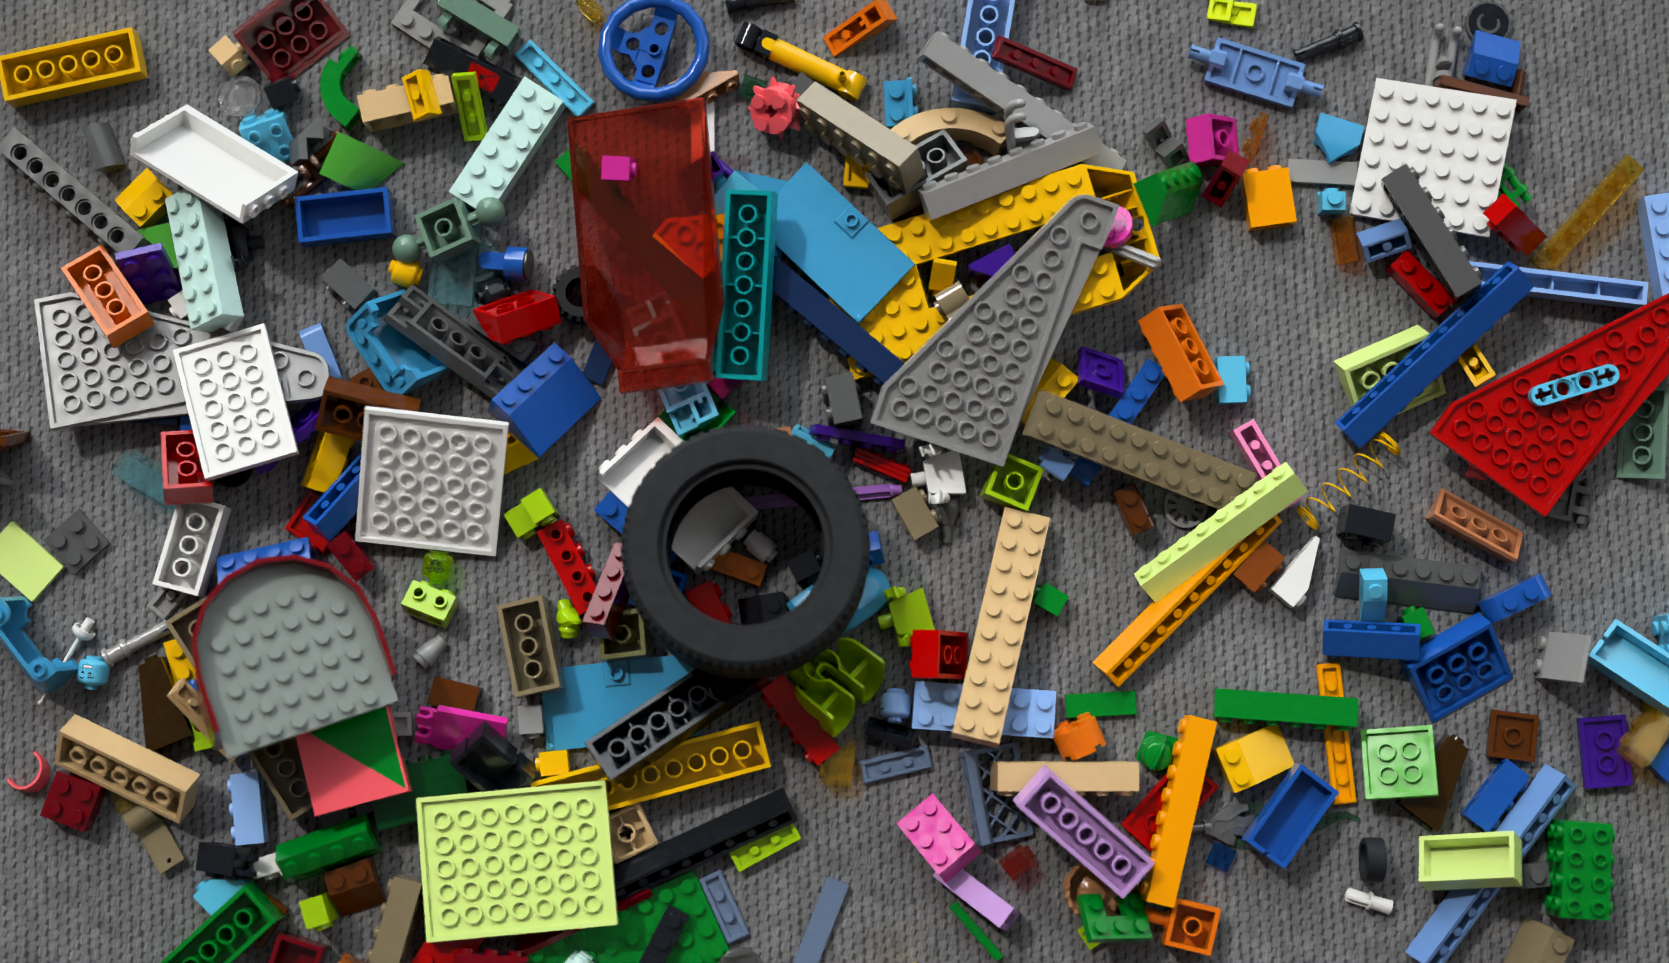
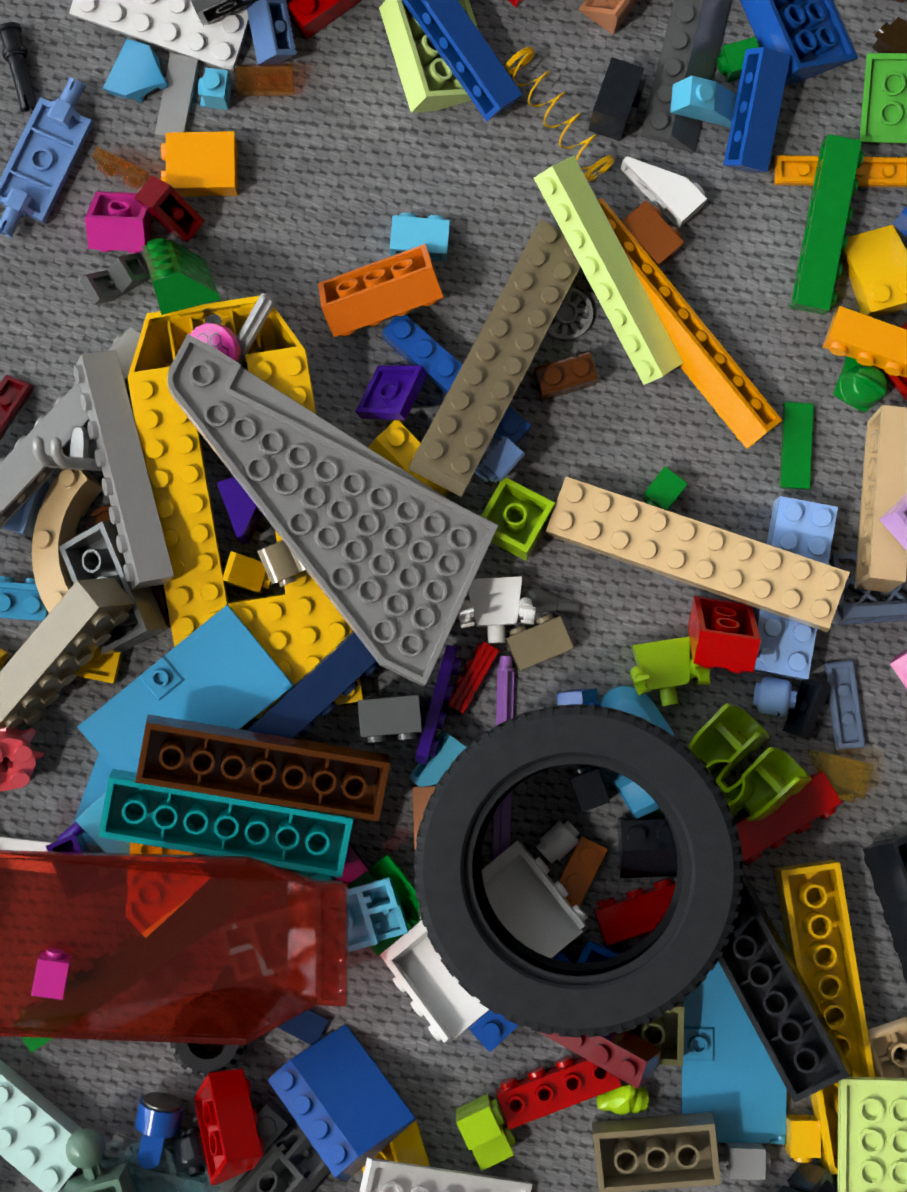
camera: 85 degrees left, 0 degrees up
orange brick [1052,712,1106,761] -> none
bright pink brick [1229,419,1302,511] -> none
none -> reddish brown brick [135,714,390,822]

